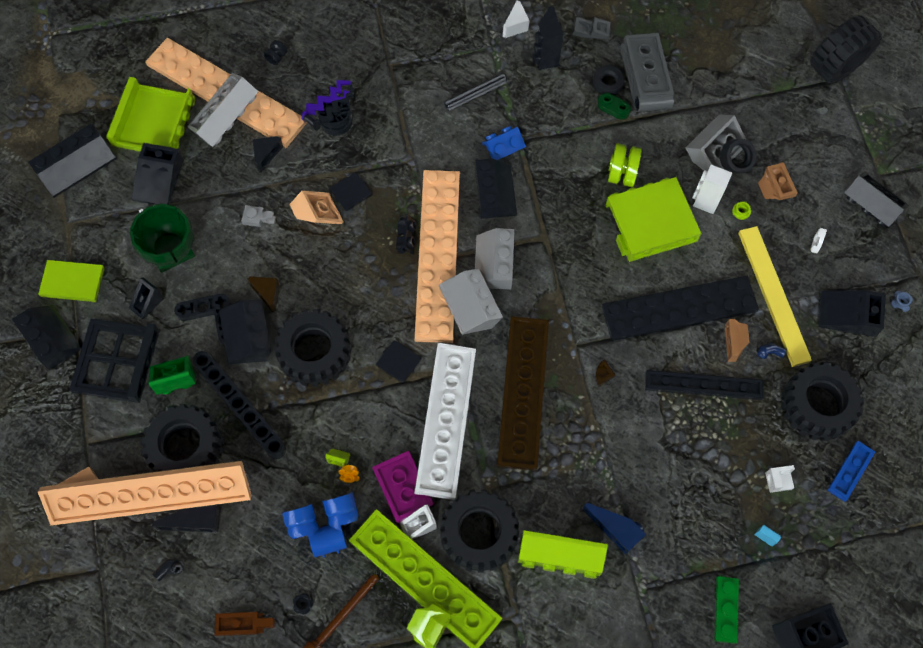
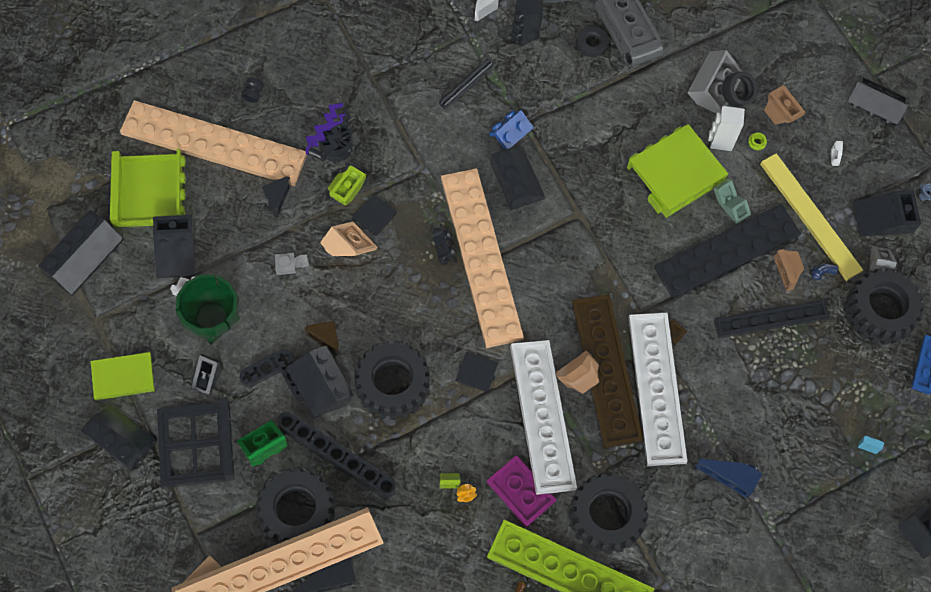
camera: 20 degrees left, 0 degrees up
light grey slope [187,73,258,147] -> none
blue piece [282,492,359,558] -> none
white slope [400,504,437,540] -> none
light grey slope [439,269,503,335] -> none
light grey slope [475,228,514,290] -> none
lime slope [518,530,608,579] -> none
dark green plate [597,93,631,120] -> none
lime wheel [608,143,642,187] -> none
green plate [714,576,739,644] -> none
white panel [765,465,795,493] -> none
none -> lime slope [327,165,366,206]
none -> medium nougat slope [555,350,599,394]
none -> white plate [628,313,687,466]
none -> sand green slope [713,179,752,224]
none -> light grey slope [869,246,897,271]

